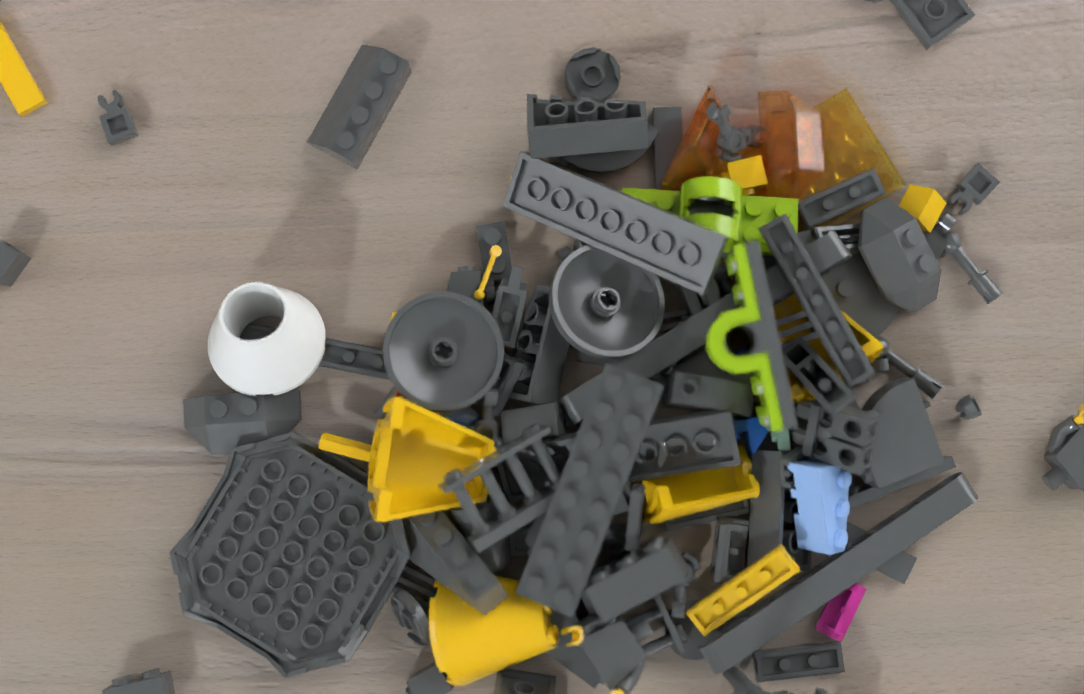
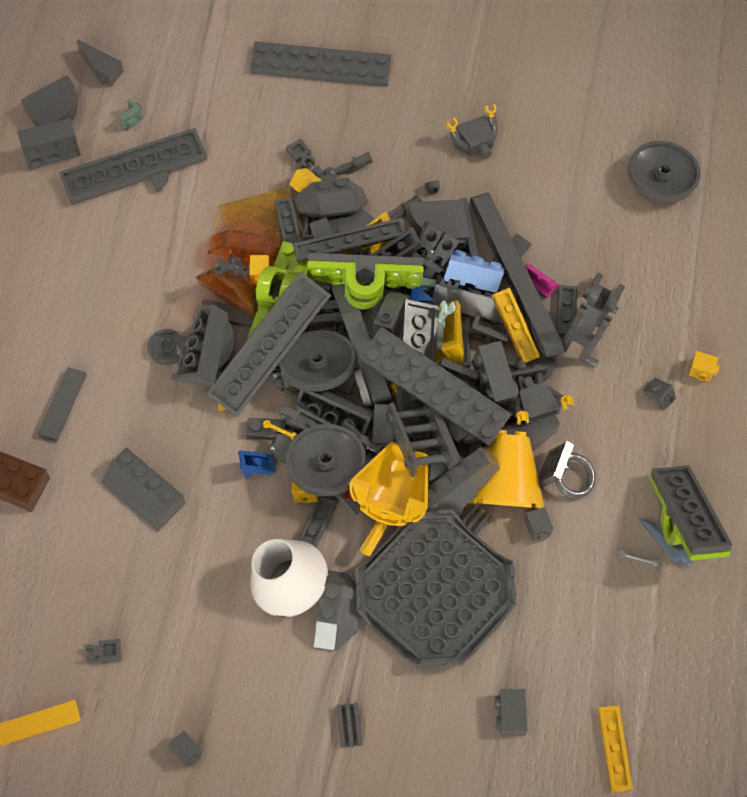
camera: 75 degrees left, 20 degrees down
dark grey tile [390,590,431,647] -> none
none -> blue slope [238,450,275,479]
none -> dark grey tile [337,702,362,748]
none -> light grey tile [354,369,373,406]
none -> light aqua piece [436,301,456,352]

